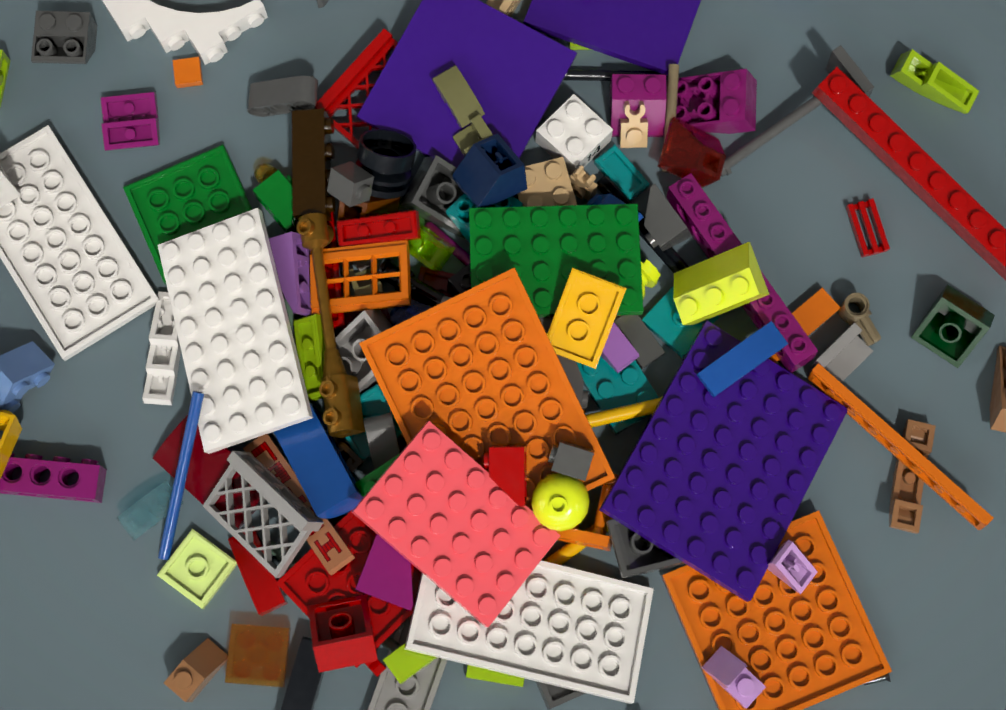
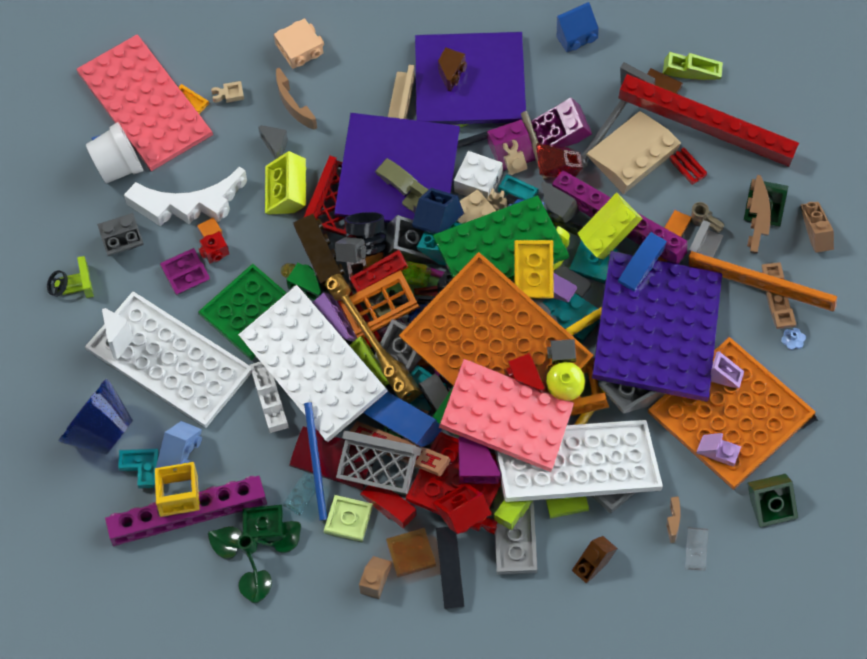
camera: 15 degrees left, 15 degrees down
dark grey beam [247,76,318,117] -> none
none -> red brick [199,231,230,264]
none -> dark green plant [208,521,301,603]
none -> dark green tile [243,504,283,542]
none -> neon yellow slope [265,151,306,214]
none -> tan slope [586,111,681,194]
none -> reddish brown tile [647,68,683,94]
none -> medium nougat slope [747,175,770,253]
none -> light blue plant [781,328,806,350]

